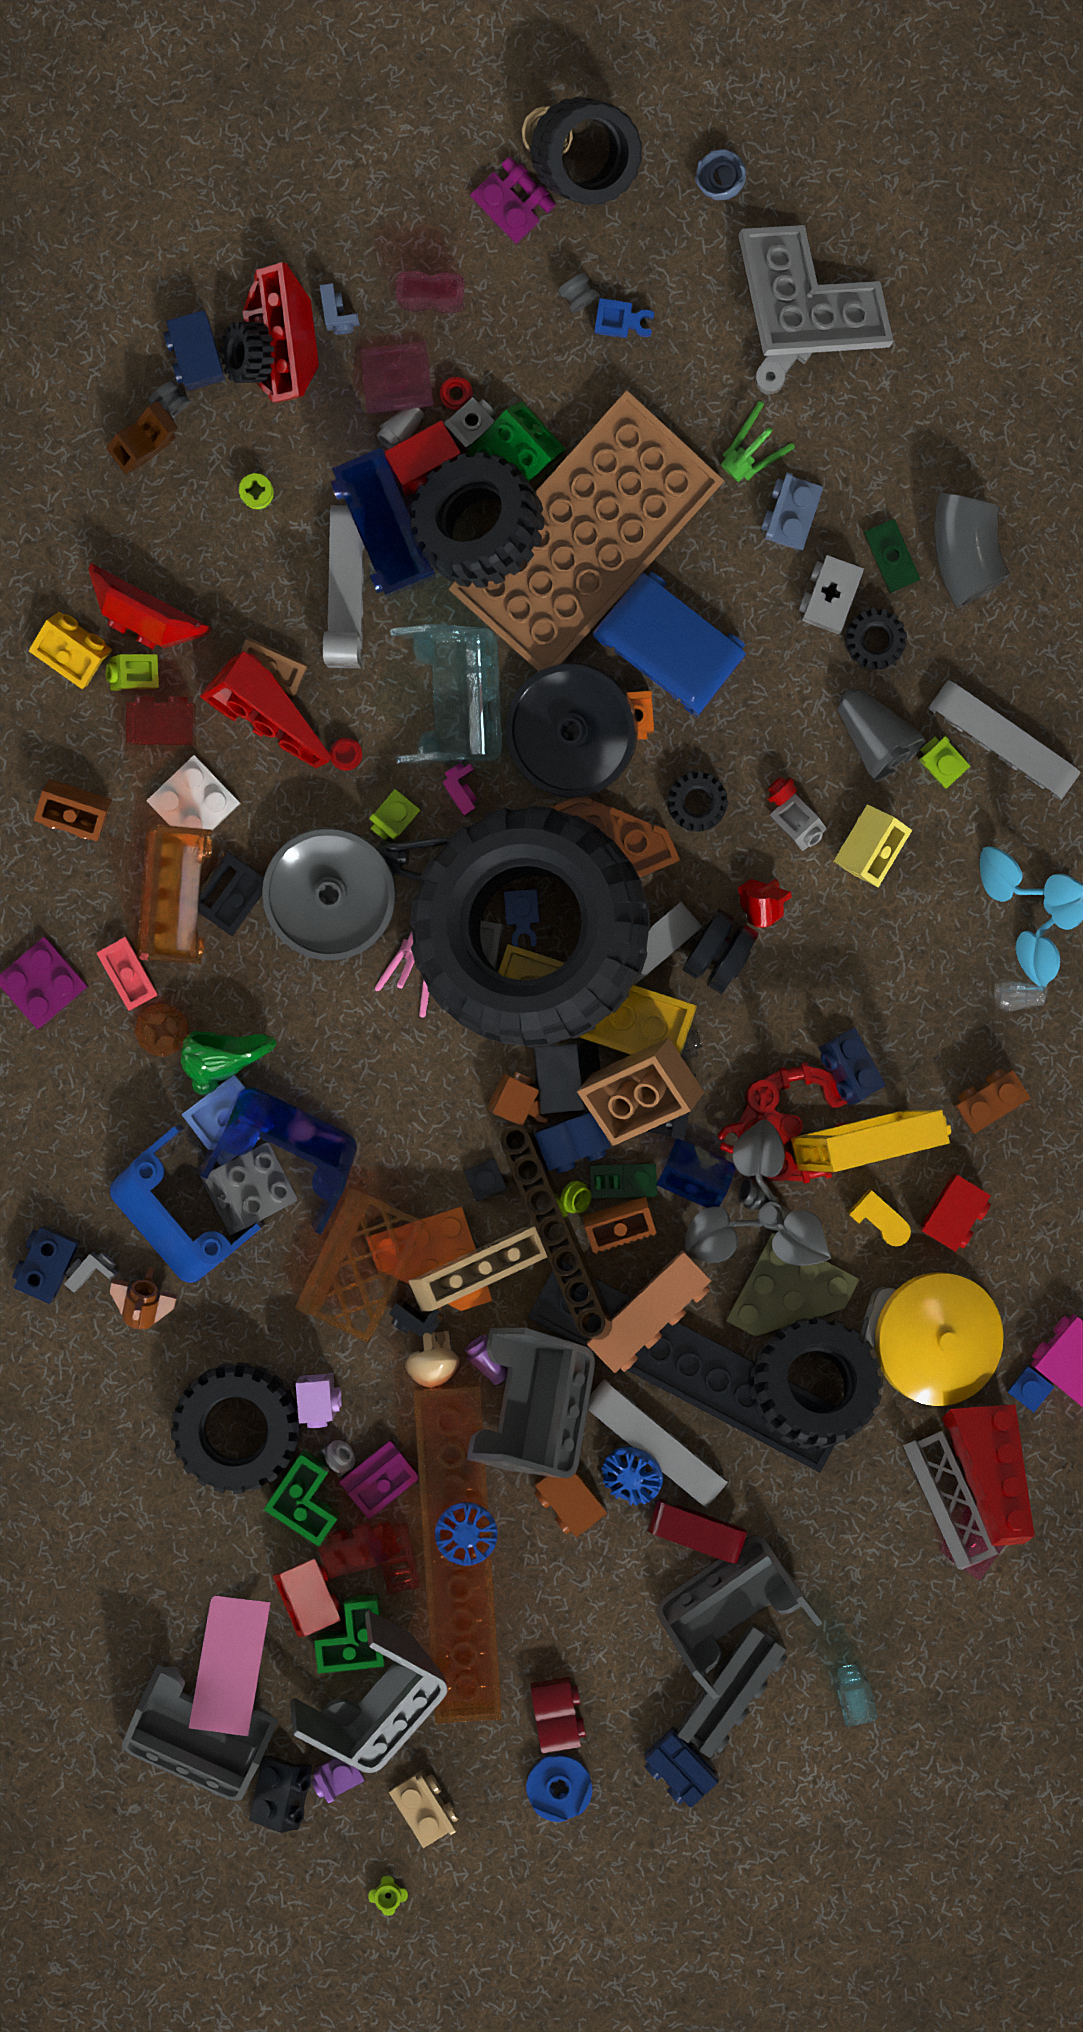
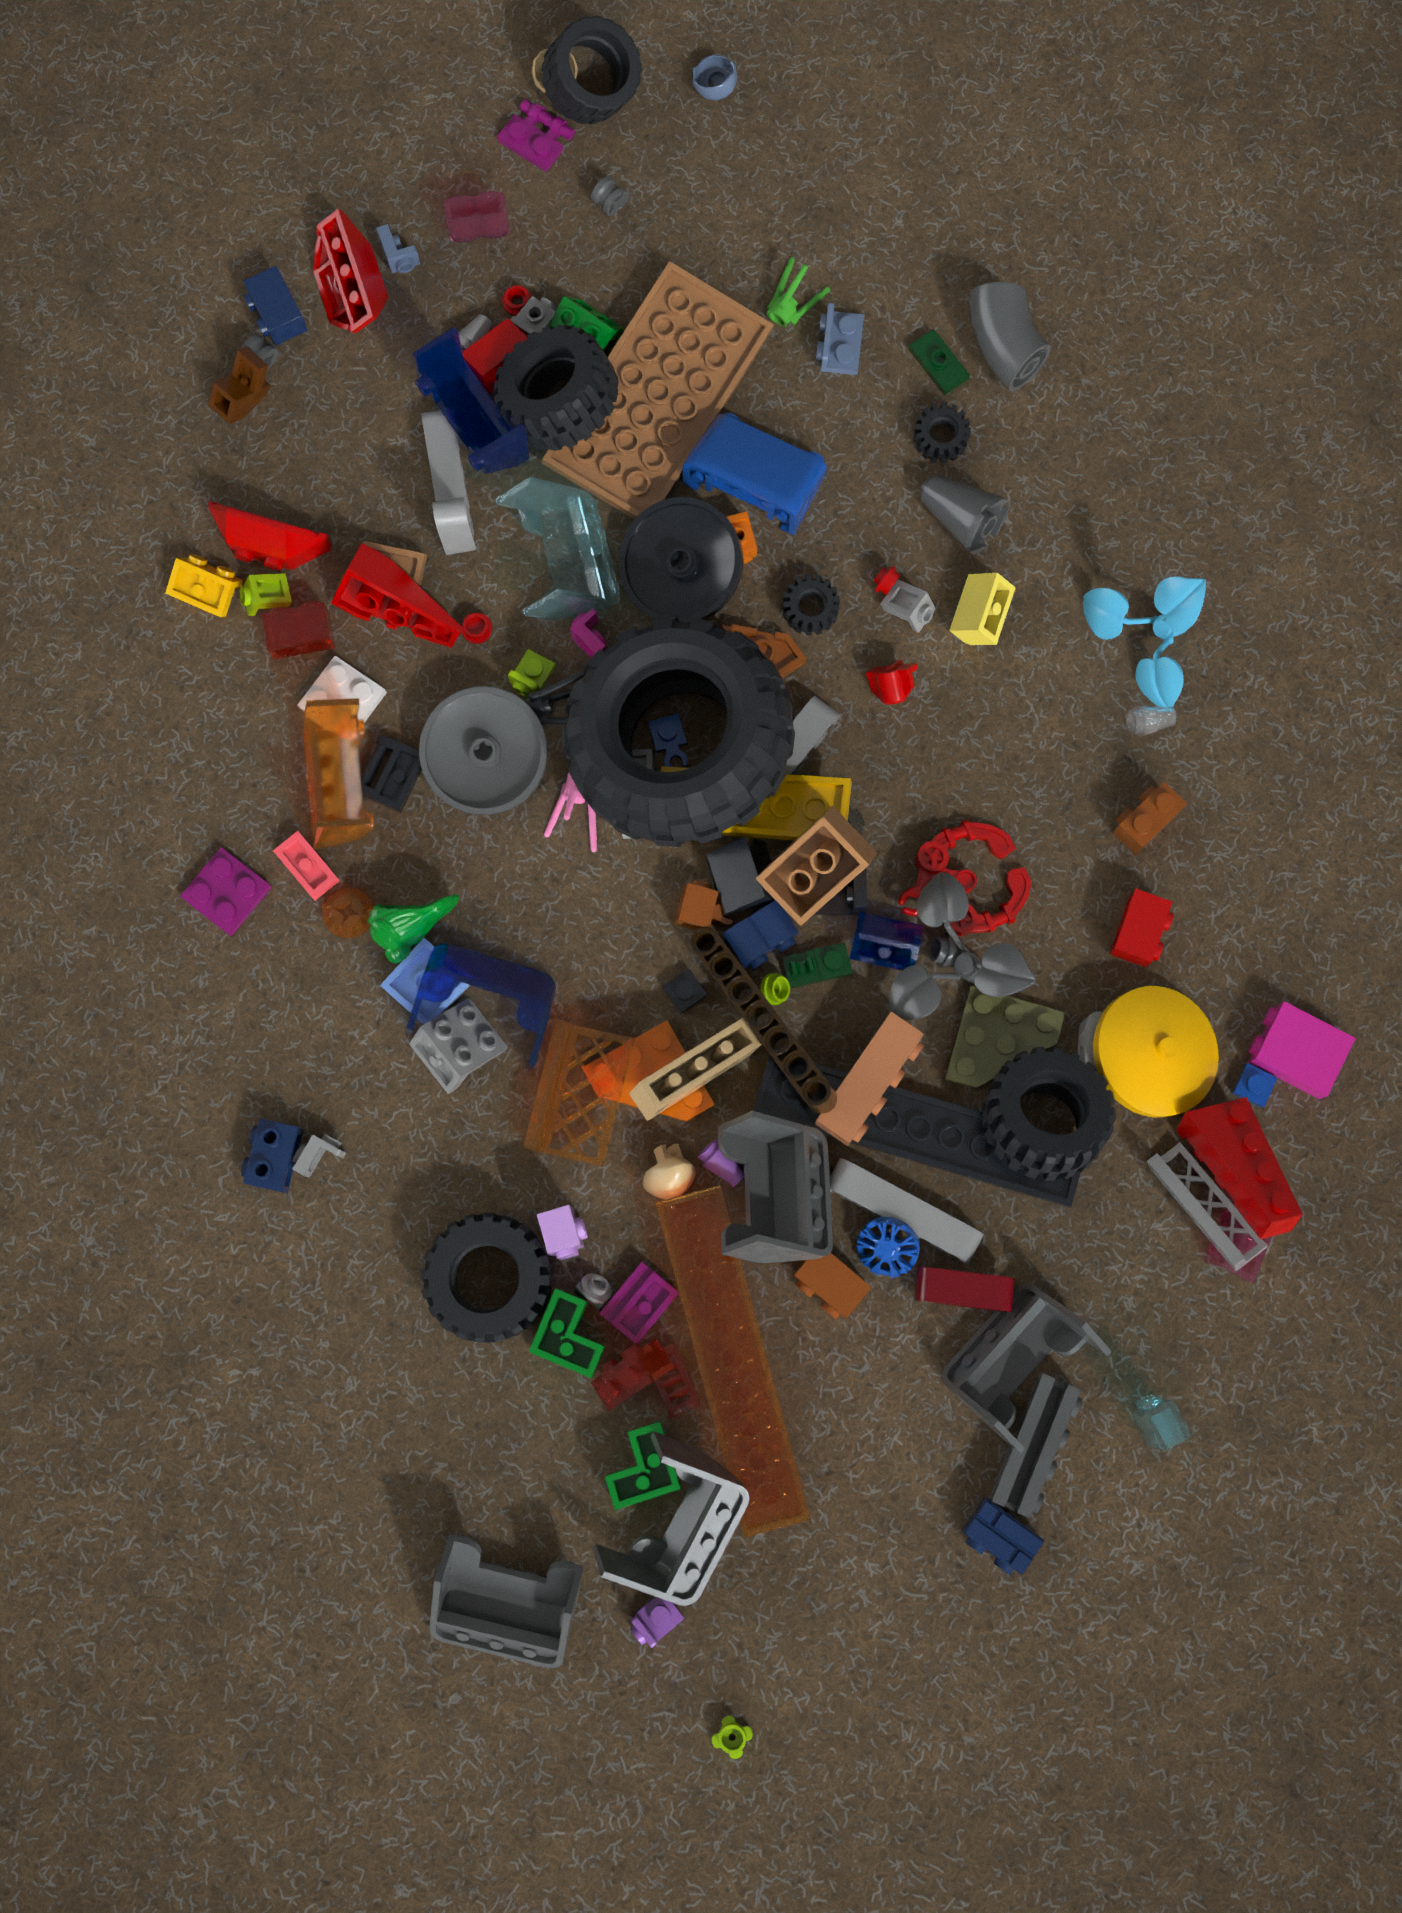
camera: 10 degrees left, 10 degrees down
dark orange brick [33,779,113,841] -> none
blue windscreen [110,1124,265,1283] -> none
dark orange brick [110,1267,177,1329] -> none
bright pink piece [189,1596,271,1736] -> none
black tyre [220,322,275,383] -> none
lime wheel [239,473,274,509] -> none
black bracket [249,1756,312,1833] -> none
brick [272,1559,341,1637] -> none
clear pink plate [360,341,434,414] -> none
black bracket [389,1297,444,1338] -> none
tan bracket [389,1769,459,1848] -> none
blue wheel [435,1502,498,1566] -> none
blue plate [526,1753,592,1822] -> none
dark red brick [531,1677,586,1753] -> none
dark orange brick [583,1196,656,1254] -> none
blue plate [594,298,654,339] -> none
black wheel [682,909,759,994] -> none
light grey plate [738,225,893,356] -> none
light grey leg [755,353,812,394] -> none
yellow window [791,1110,951,1172] -> none
light grey brick [799,555,864,634] -> none
dark blue bracket [818,1028,886,1105] -> none
yellow leg [847,1189,911,1246] -> none
lime bracket [919,736,971,789] -> none
light grey beam [928,680,1081,800] -> none

